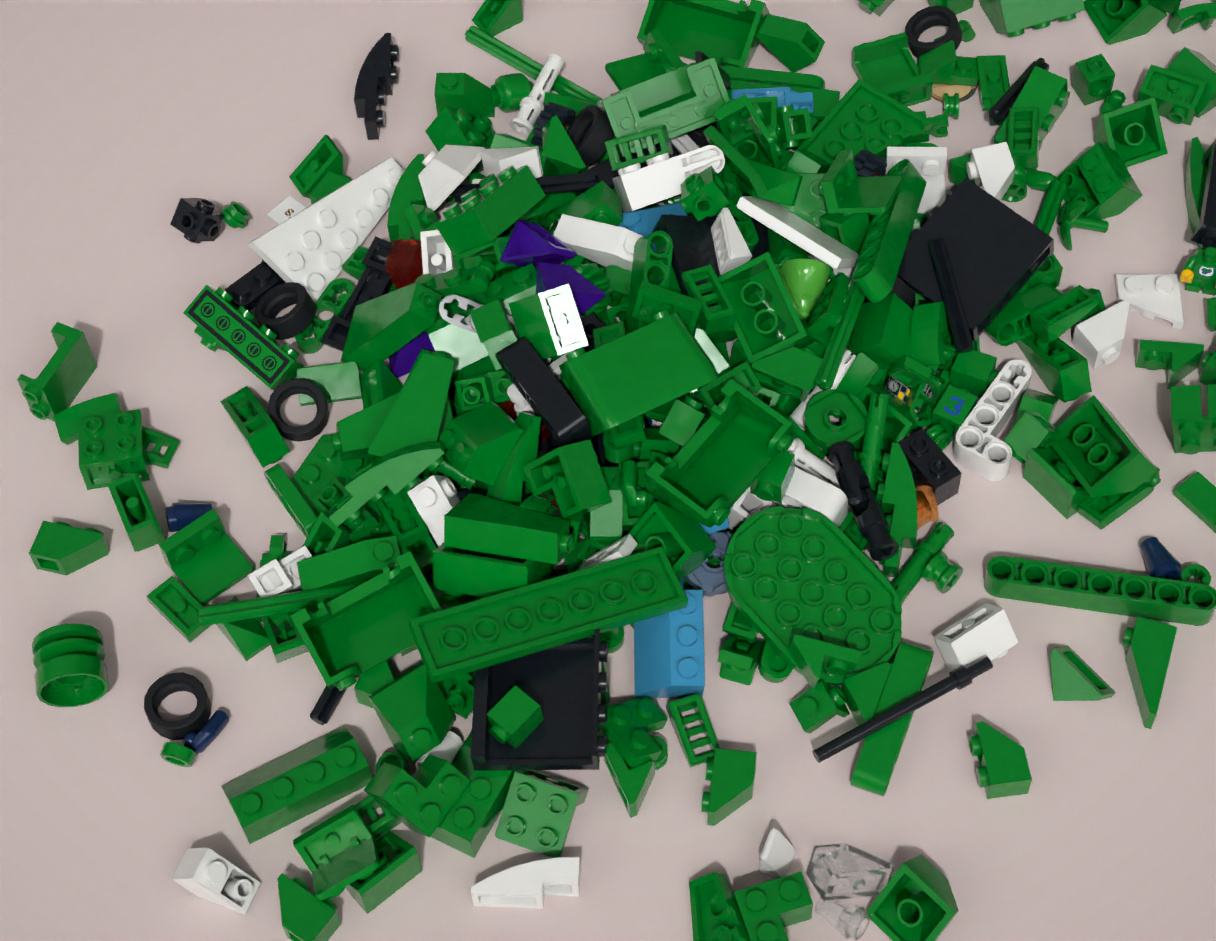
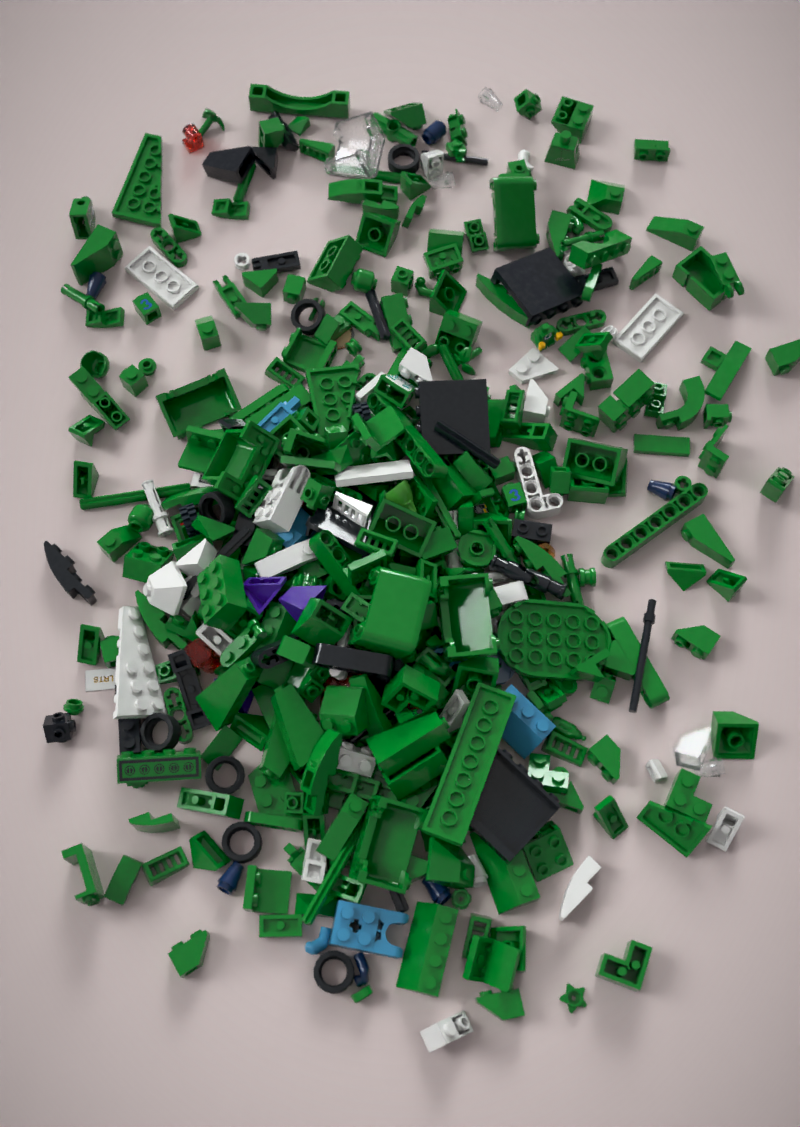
camera: 50 degrees left, 10 degrees up
green wheel [32,624,109,707] -> none
green bracket [78,409,150,490] -> none
green brick [108,473,165,552] -> none
green brick [364,755,470,838] -> none
green brick [487,685,544,749] -> none
green slope [755,14,825,73] -> none
white brick [934,603,1019,671] -> none
none -> green slope [128,812,180,833]
none -> green slope [189,830,231,871]
none -> black tyre [221,822,262,863]
none -> green slope [265,357,305,389]
none -> dark azure arm [305,927,331,955]
none -> dark azure brick [328,900,409,959]
none -> green head [351,269,377,293]
none -> green torso [373,374,415,409]
none -> dark blue cone [422,877,452,905]
none -> green plate [526,690,554,721]
none -> green piece [552,716,586,741]
none -> green bracket [559,391,600,437]
none -> green slope [593,795,629,839]
none -> green slope [706,568,747,602]

